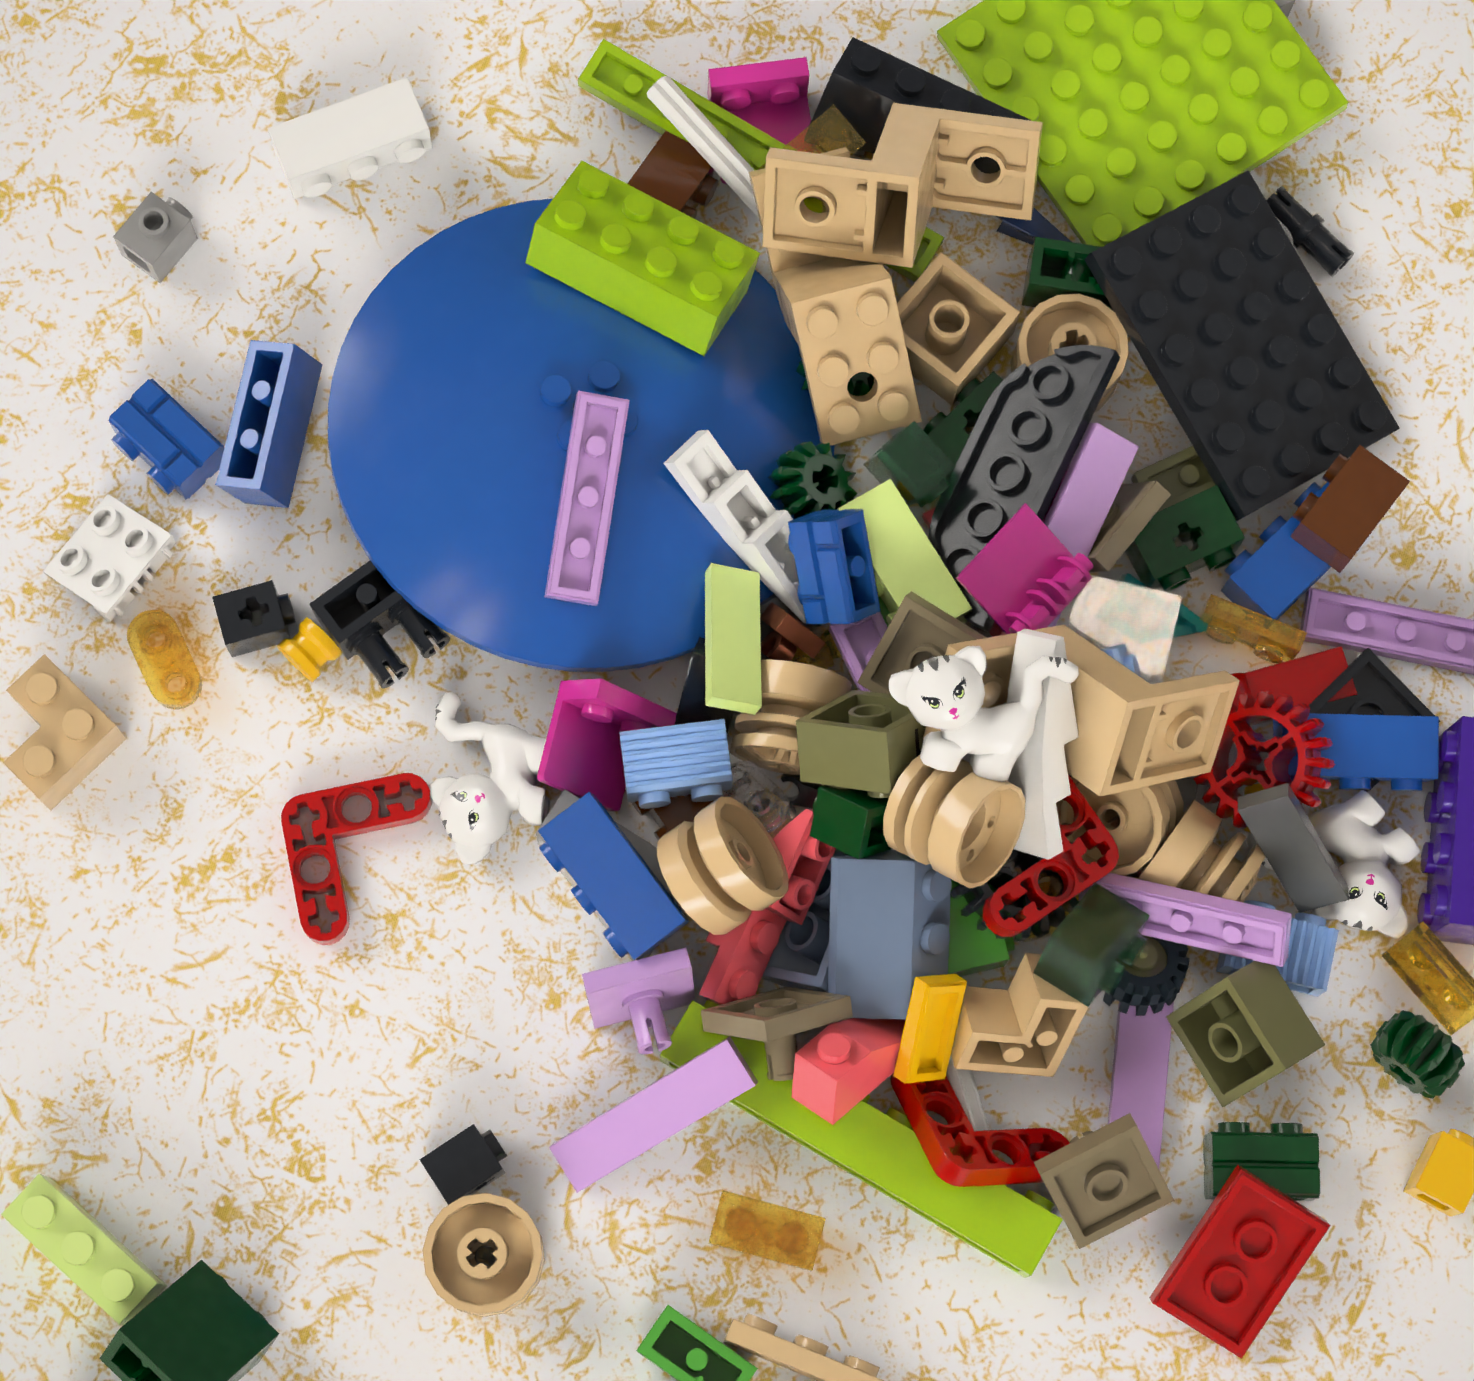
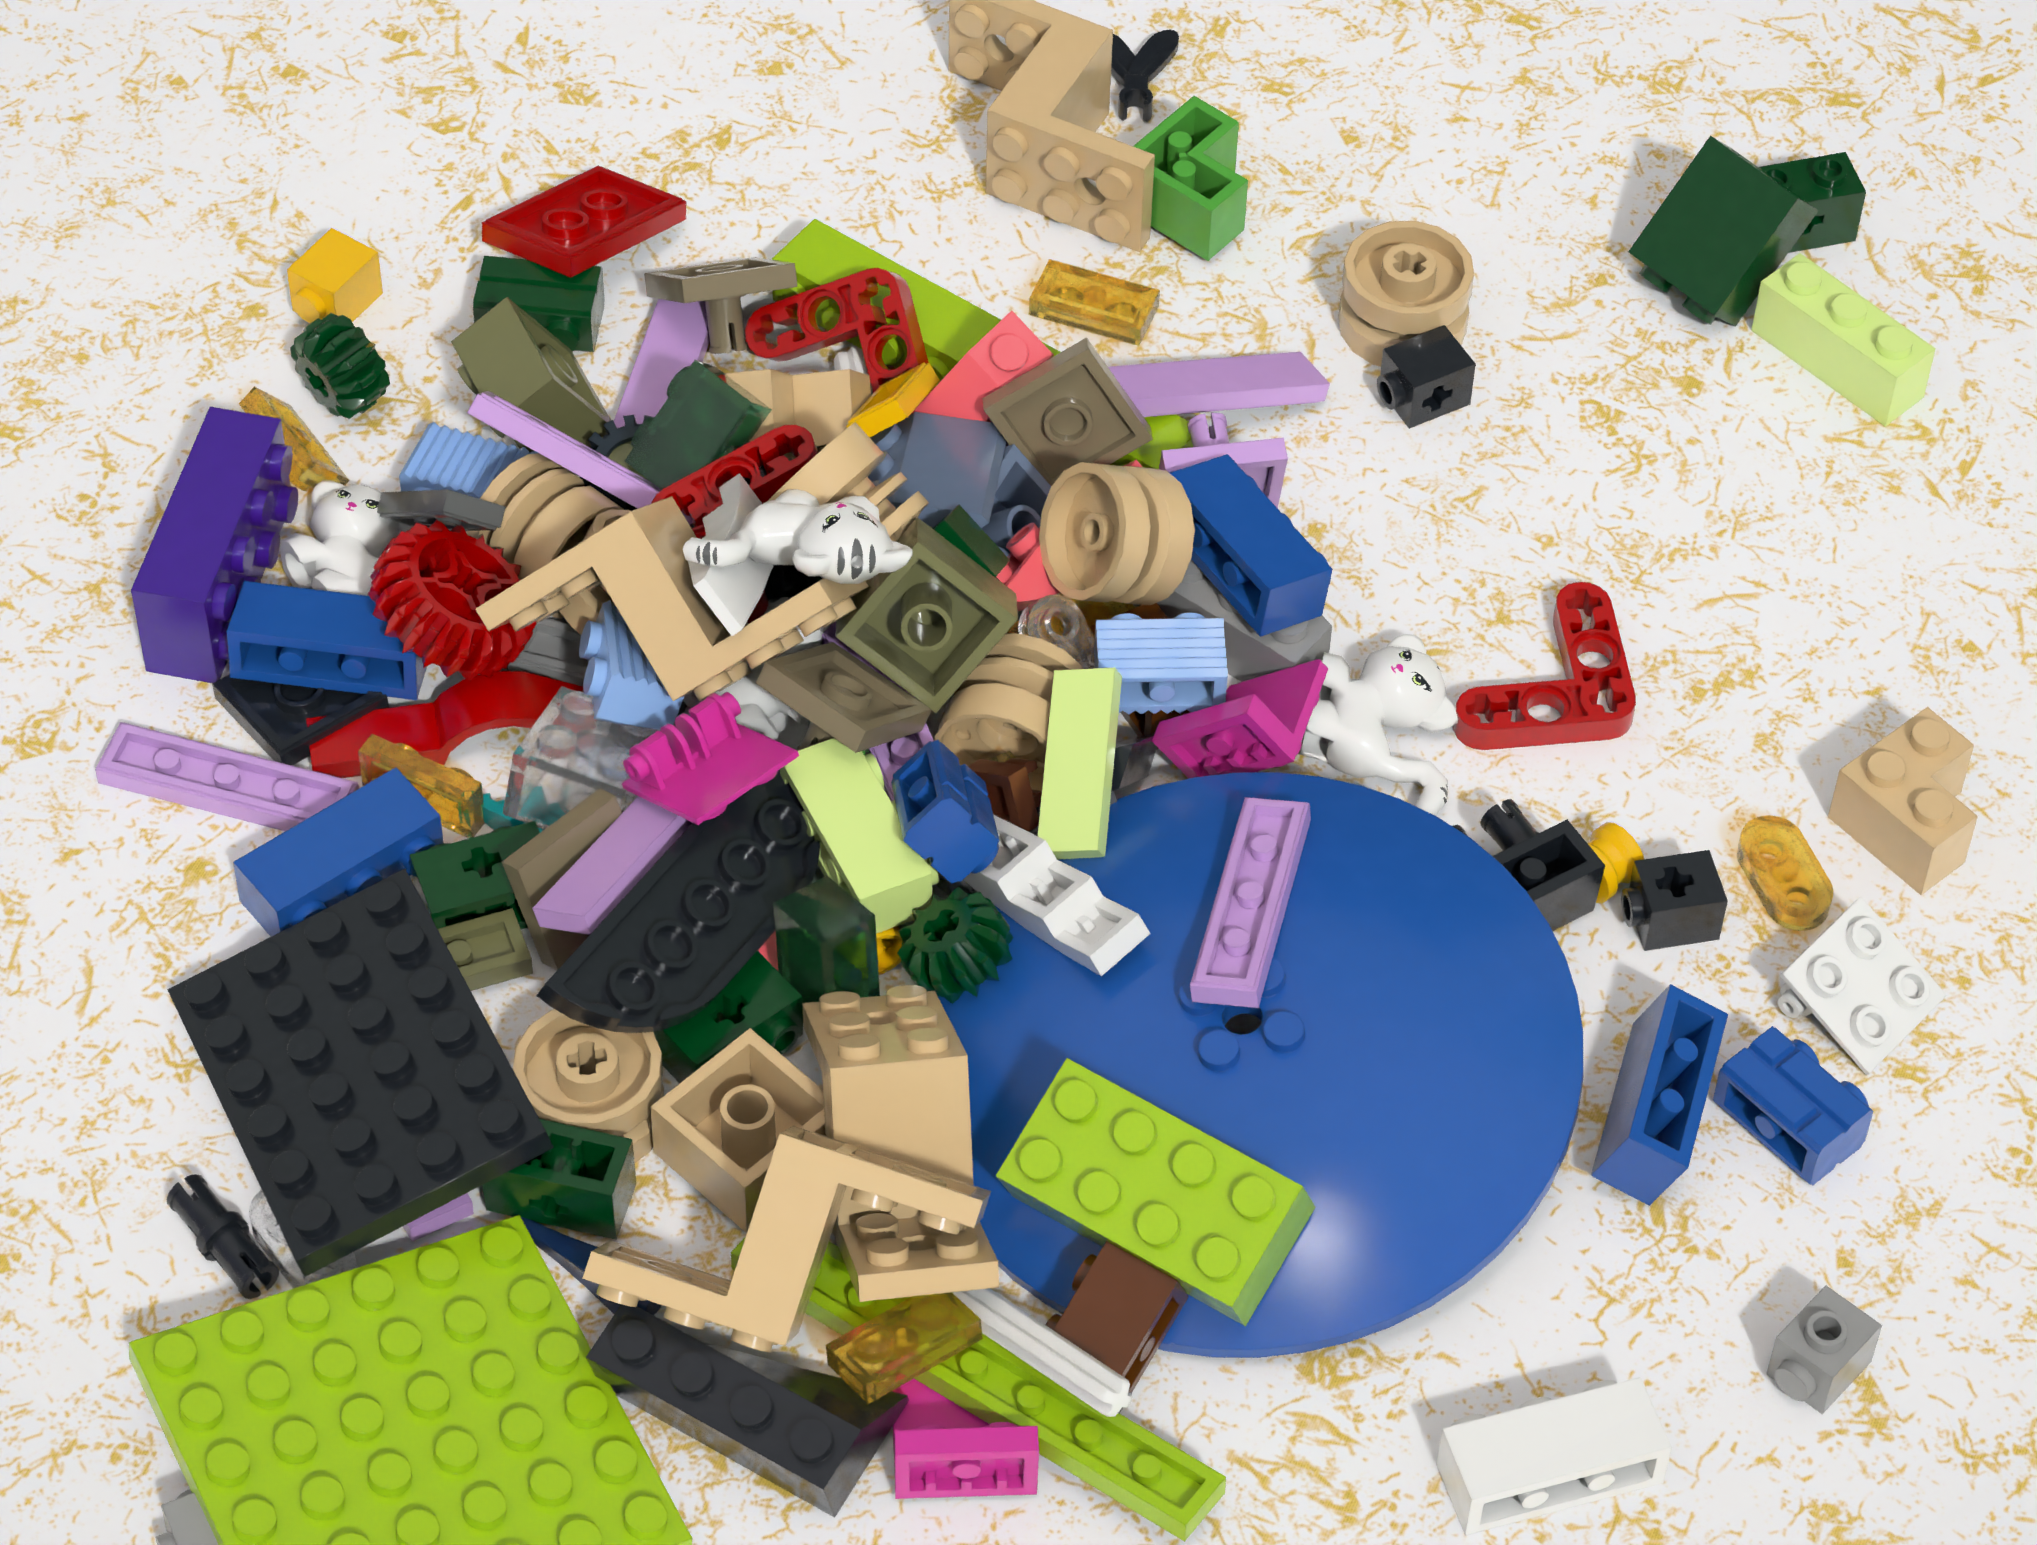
camera: 170 degrees left, 25 degrees down
reddish brown brick [1290,445,1410,573] -> none

